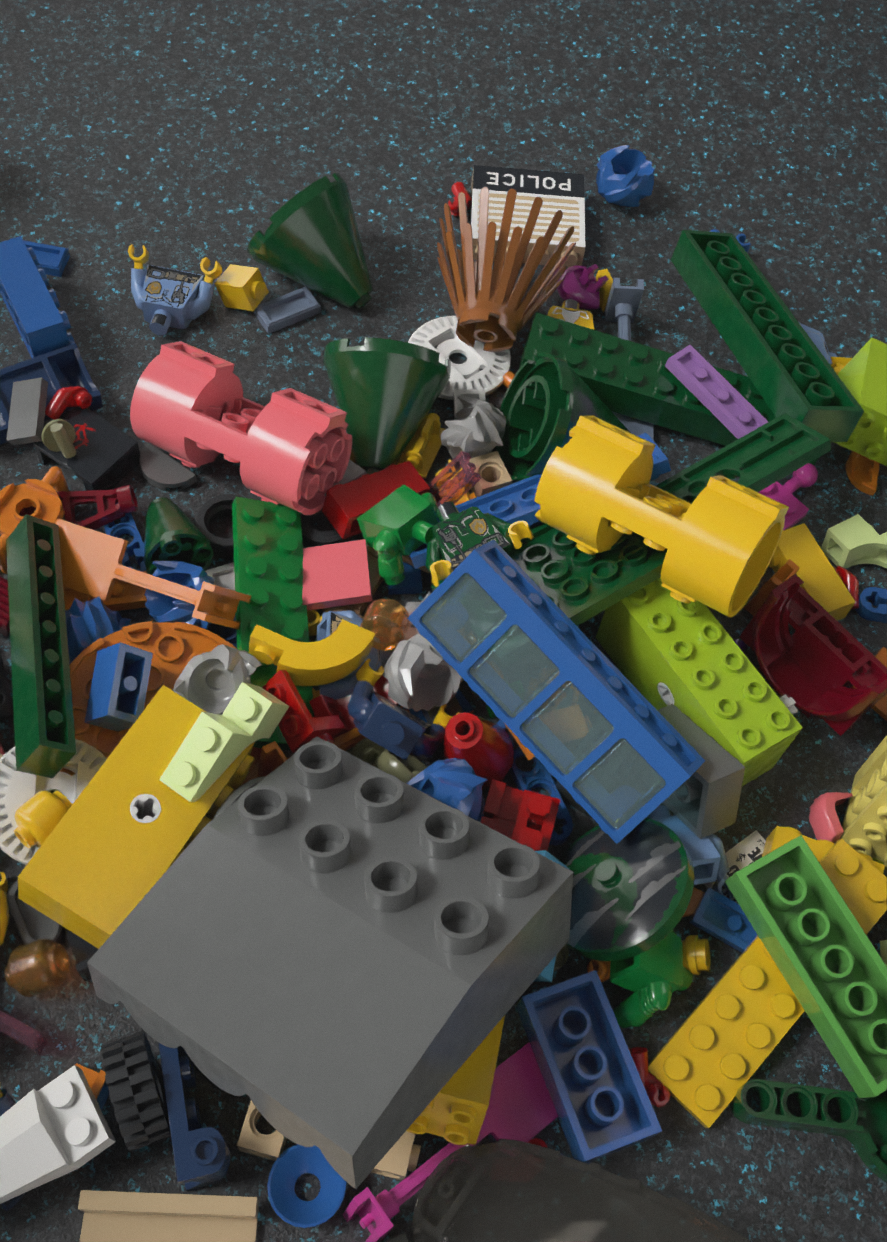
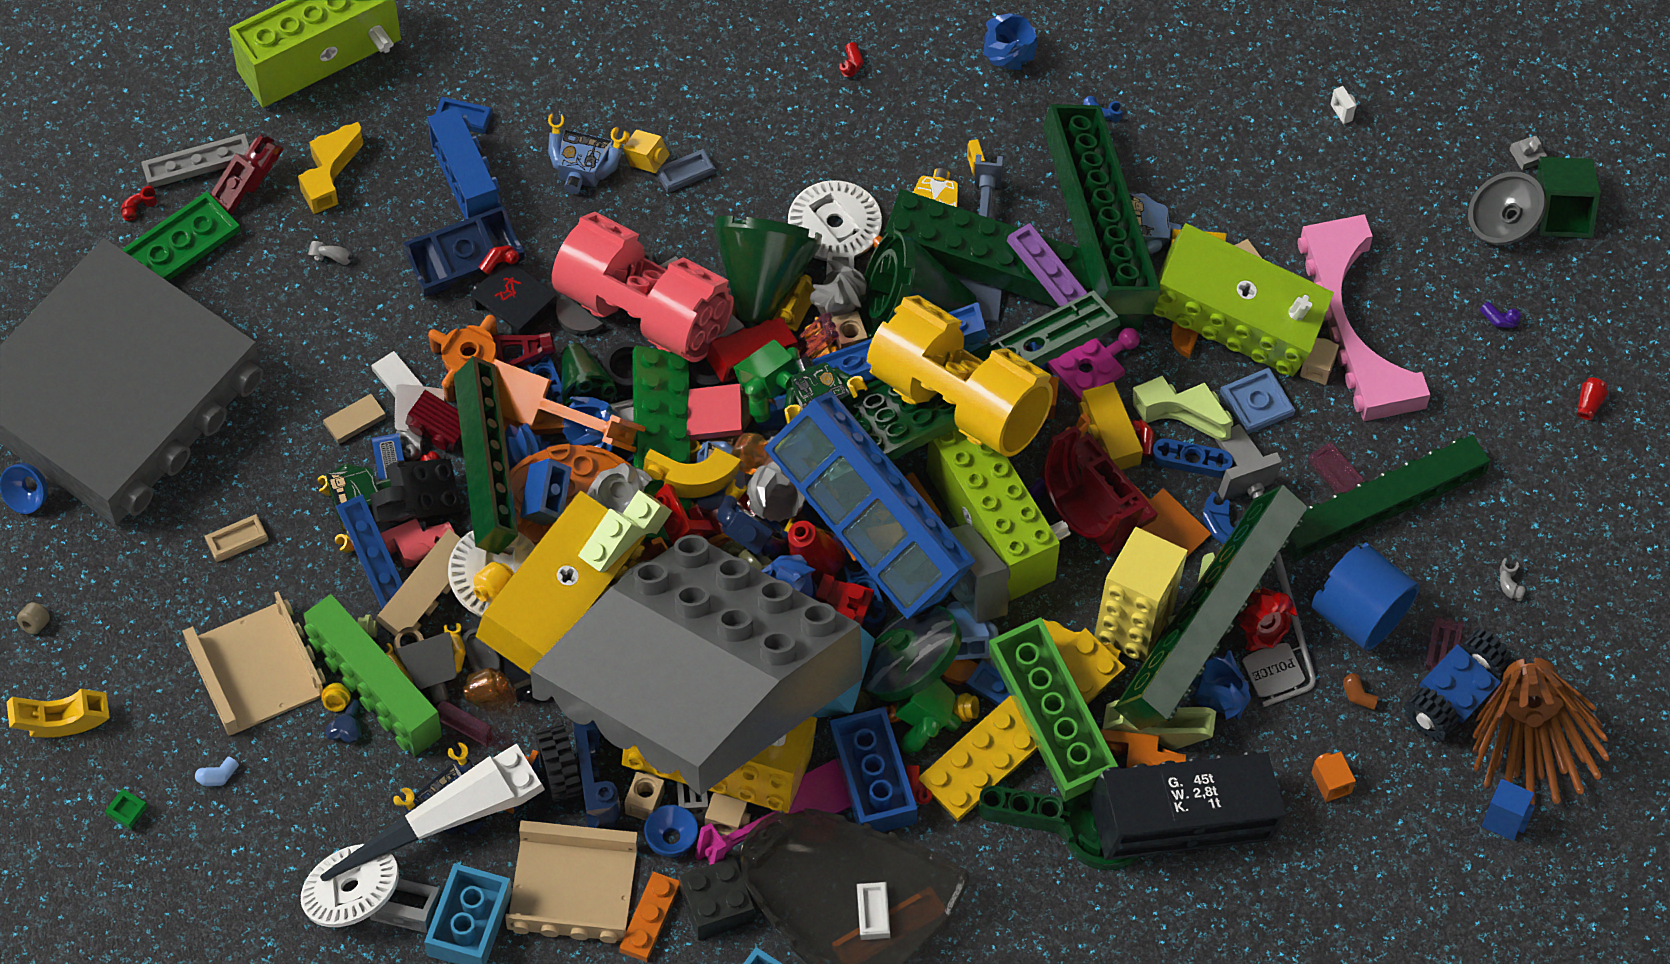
camera: 10 degrees right, 0 degrees up
dark grey tile [6,377,48,445] -> none
olive plate [41,419,77,458] -> none
dark green cone [247,173,373,309] -> none
dark orange plant [437,187,576,352] -> none
panel [471,165,586,267] -> none
magenta piece [557,264,609,310] -> none
coral hair [809,792,853,843] -> none

